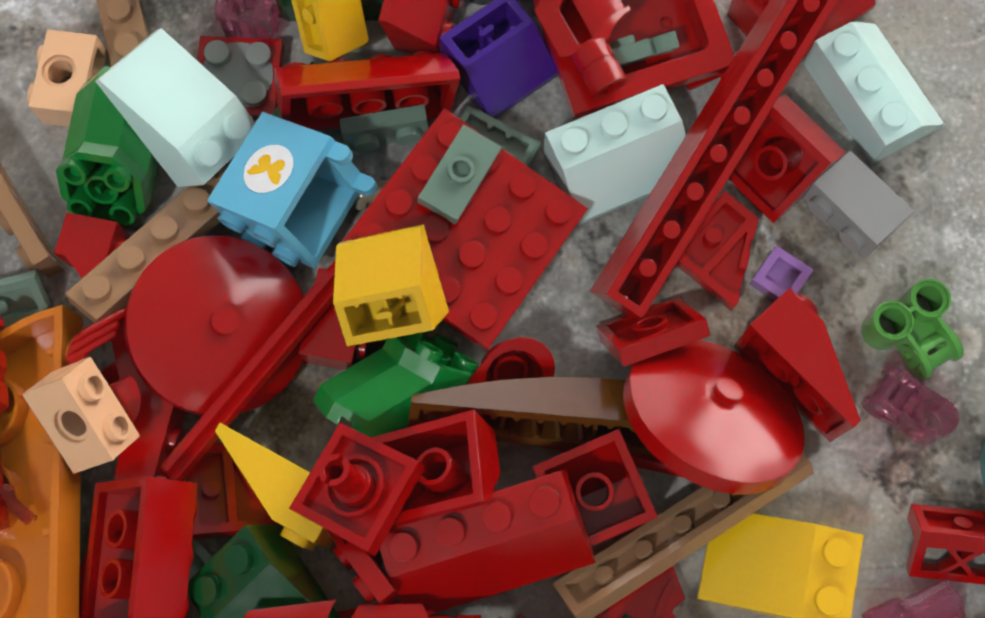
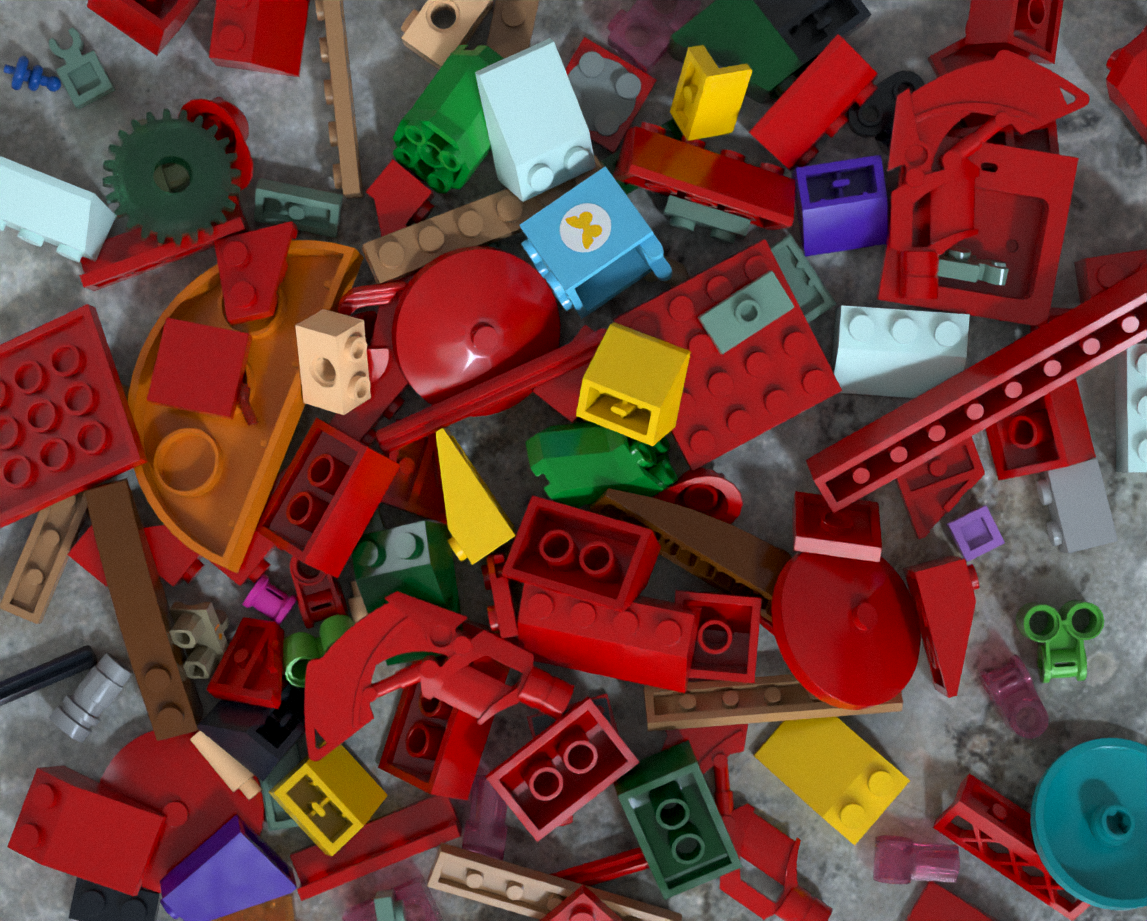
camera: 25 degrees right, 15 degrees up
red plate [289,423,425,556] -> none

